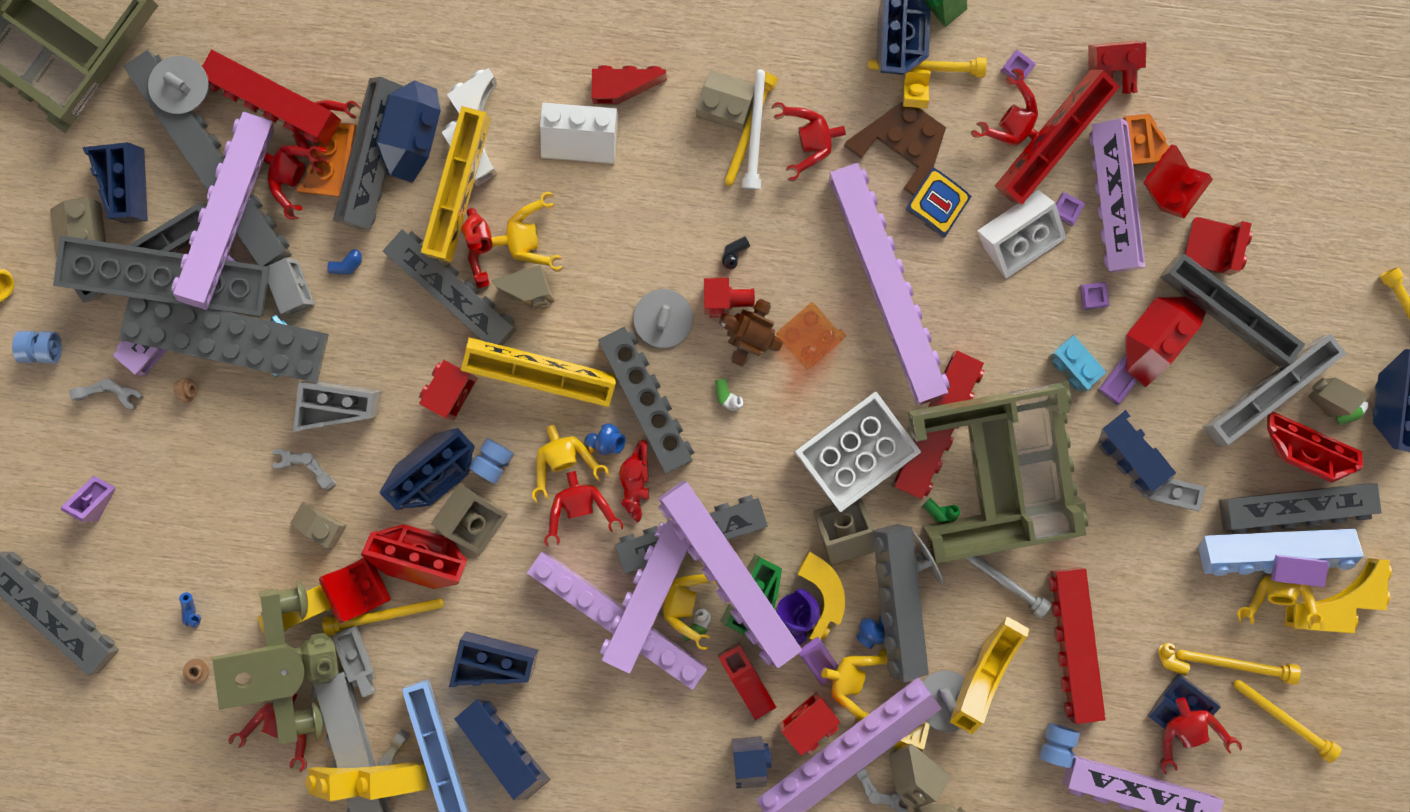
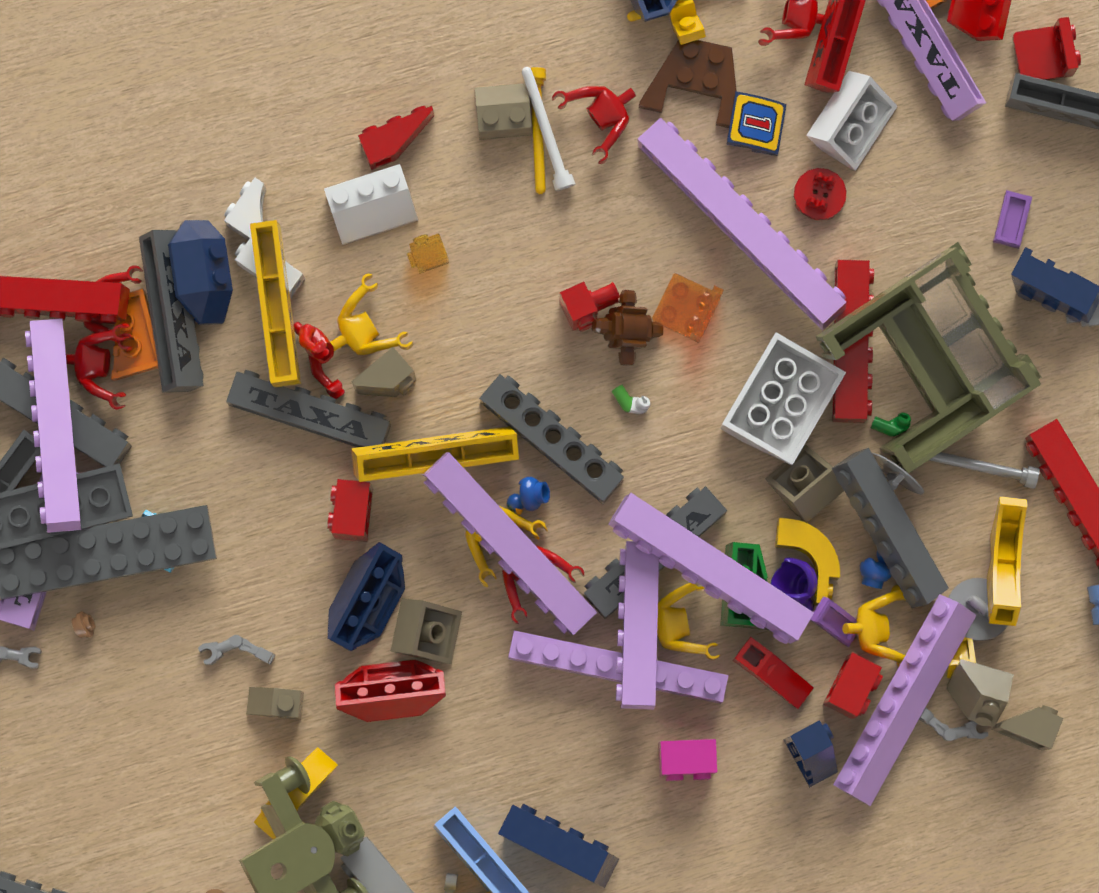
camera: 25 degrees left, 5 degrees down
medium lavender slope [61,476,115,522] -> none
blue arm [179,592,201,628] -> none
light grey hinge [268,258,315,314] -> none
light grey wedge [293,380,381,432] -> none
red bracket [319,557,391,623] -> none
yellow piece [322,599,444,637] -> none
blue arm [328,249,362,275] -> none
light grey hinge [332,626,376,697] -> none
dark blue wedge [449,631,539,687] -> none
medium blue wheel [469,438,515,484] -> none
red animal [619,440,649,523] -> none
light grey shield [634,289,693,348] -> none
white arm [682,609,711,642] -> none
black arm [722,236,750,270] -> none
medium azure bracket [1050,335,1107,392] -> none
medium lavender tile [1056,192,1085,226] -> none
medium lavender tile [1080,282,1110,310] -> none
red wedge [1125,297,1206,387] -> none
none -> clear yellow brick [406,233,449,274]
none -> lavender brick [423,452,597,635]
none -> dark pink brick [658,739,717,781]
none -> red plate [793,168,847,220]

